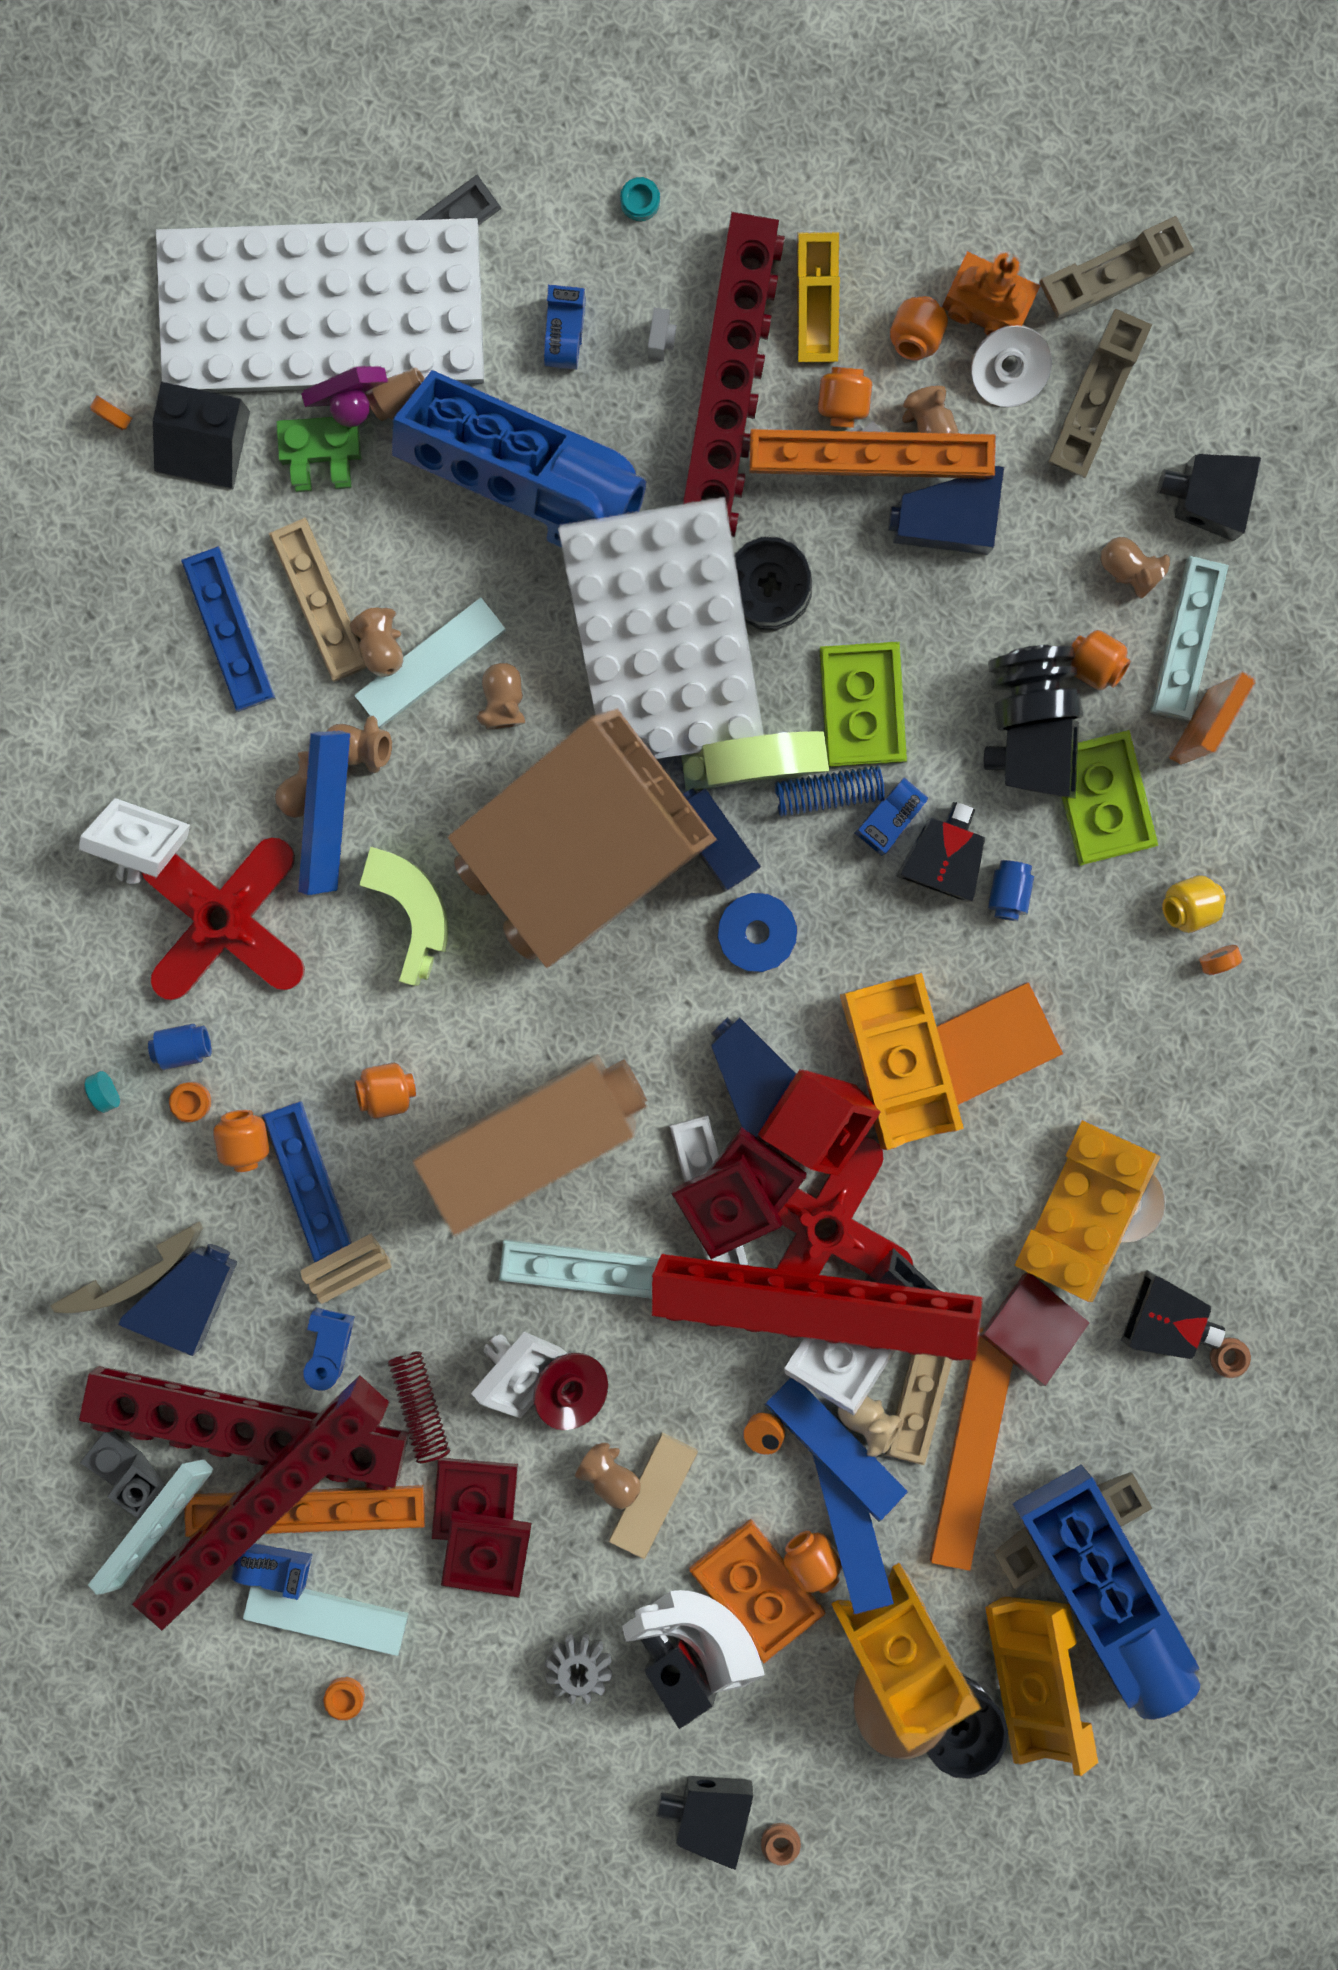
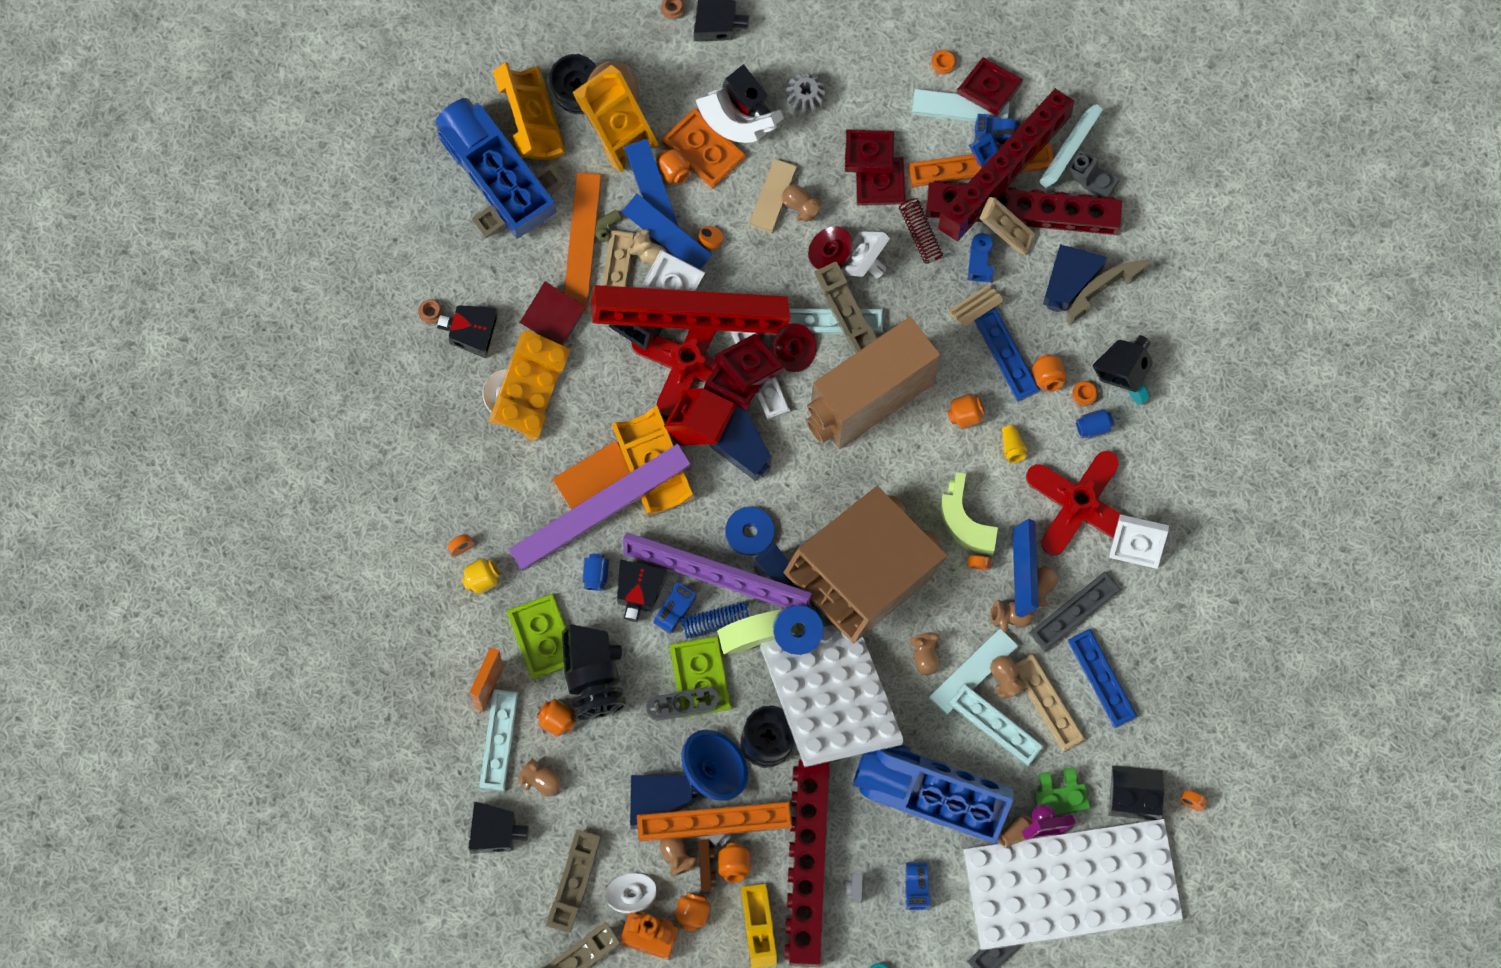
camera: 170 degrees right, 15 degrees down
none -> medium lavender tile [509,444,692,571]
none -> olive arm [595,209,622,242]
none -> medium lavender tile [623,532,812,608]
none -> dark grey beam [646,687,719,721]
none -> blue dish [681,729,748,801]
none -> reddish brown plate [698,839,716,894]
none -> dark red dish [772,323,816,372]
none -> blue tile [773,604,824,655]
none -> dark tan slope [814,261,877,353]
none -> light aqua tile [948,683,1044,767]
none -> dark red tile [957,57,1023,116]
none -> orange tile [967,556,992,570]
none -> blue tile [969,133,999,167]
none -> tan tile [979,197,1035,255]
none -> yellow cone [1002,425,1028,463]
none -> dark grey tile [1029,571,1121,652]
none -> black torso [1092,335,1153,393]

